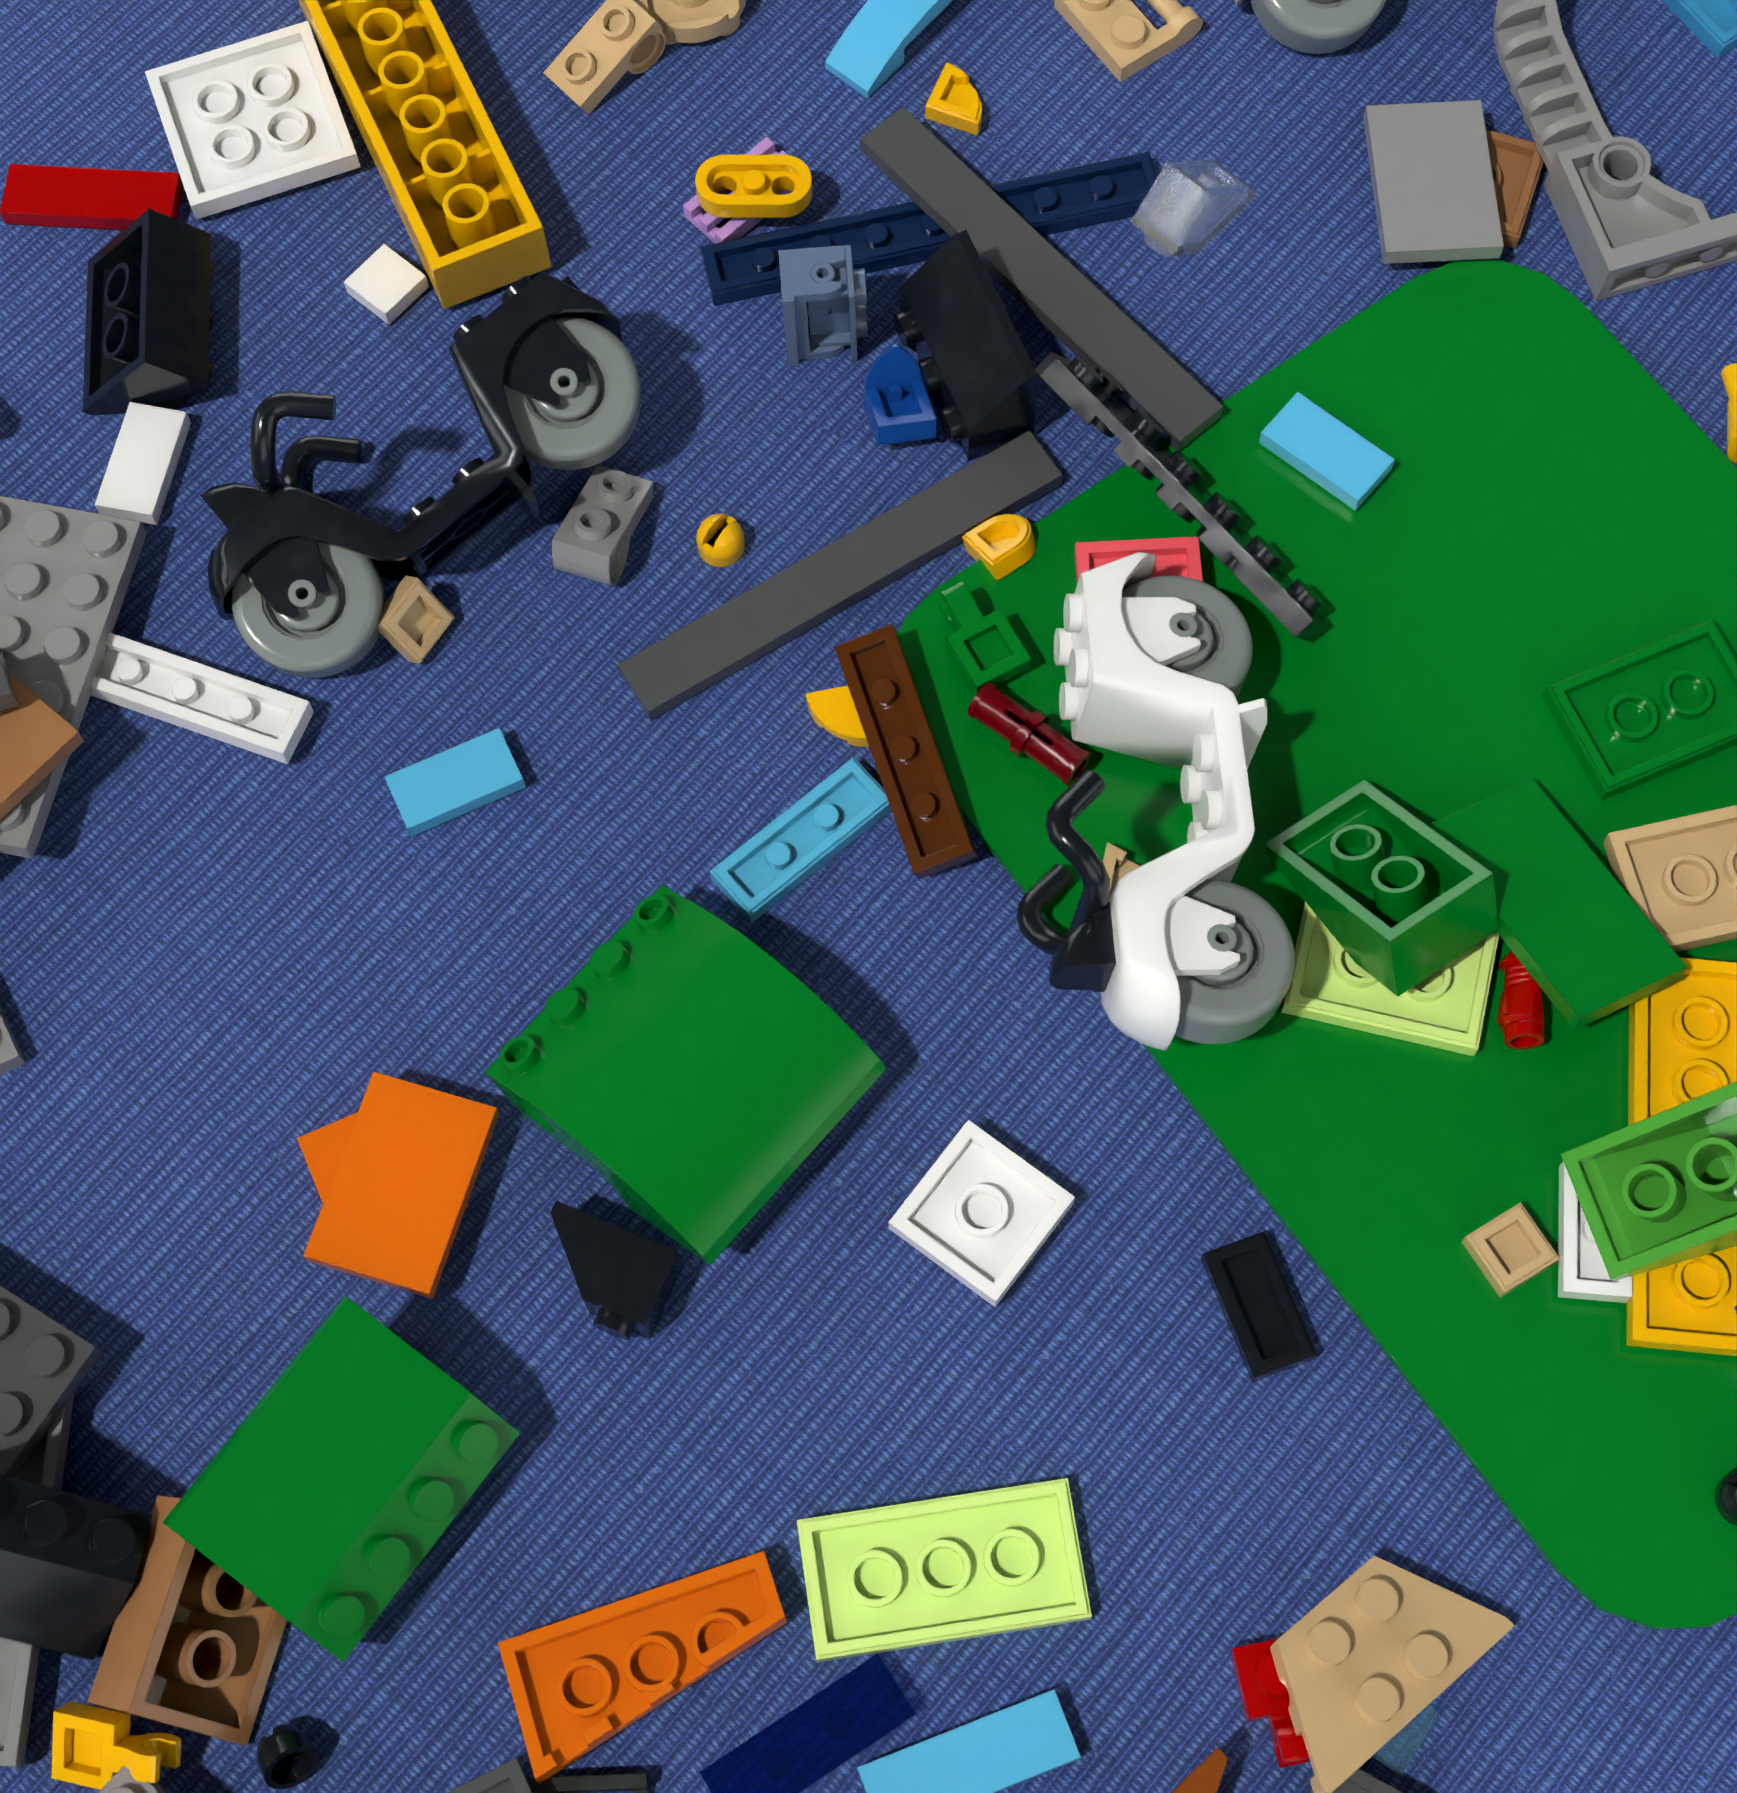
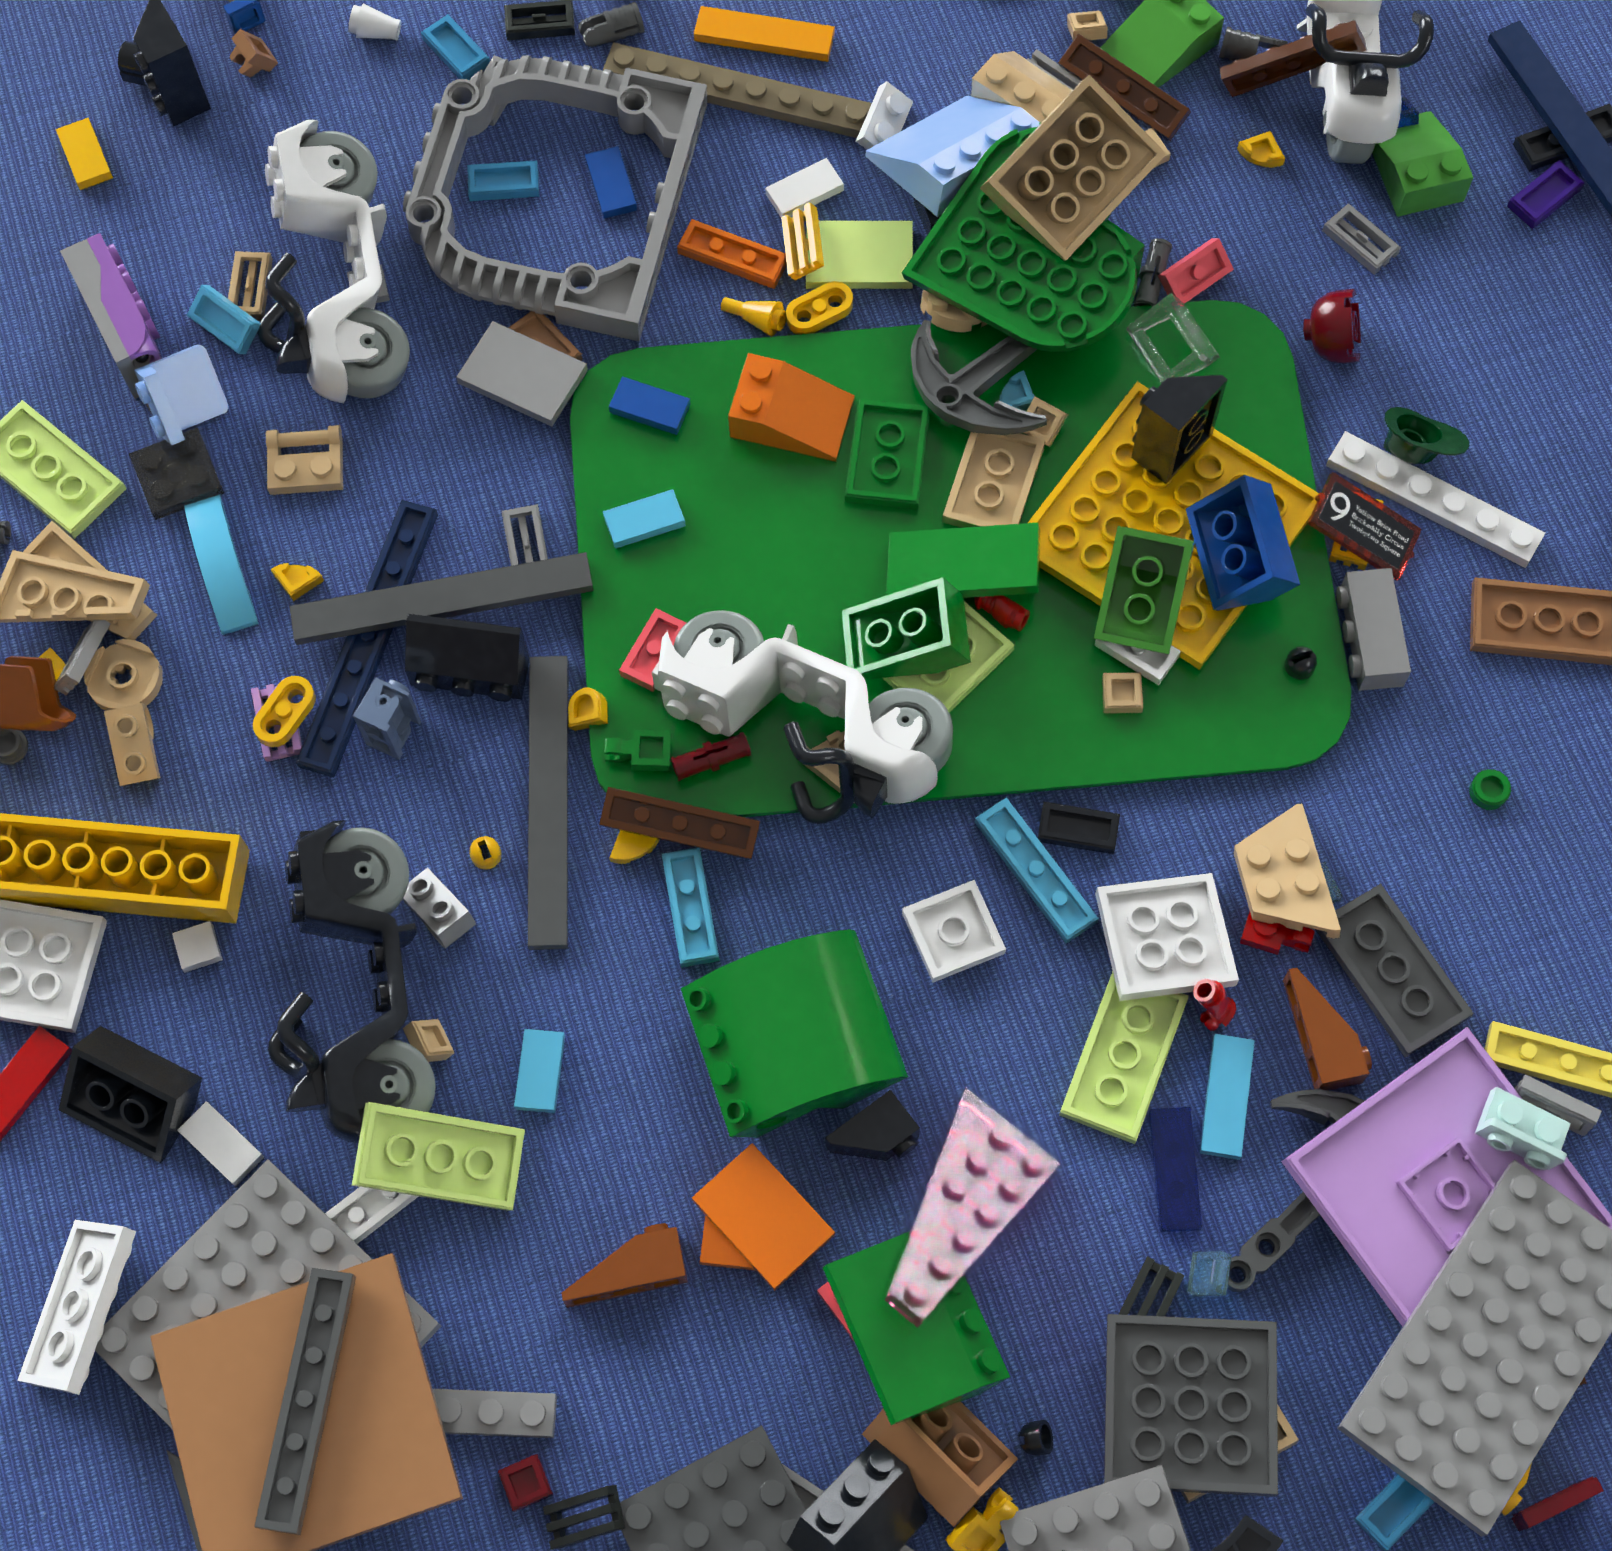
camera: 60 degrees left, 0 degrees up
orange wing [498,1551,787,1784] -> none
blue plate [863,343,937,445] -> none
black wing [1035,352,1331,643] -> none
clear slope [1130,159,1257,258] -> none
none -> yellowish green tile [352,1102,525,1211]
none -> light grey tile [502,504,548,566]
none -> dark orange slope [561,1223,688,1308]
none -> blue tile [609,376,691,435]
none -> orange slope [728,353,855,462]
none -> clear pink wing [885,1087,1061,1328]
none -> medium azure tile [974,797,1099,944]
none -> white plate [1095,873,1239,1001]
none -> red arm [1193,979,1236,1031]

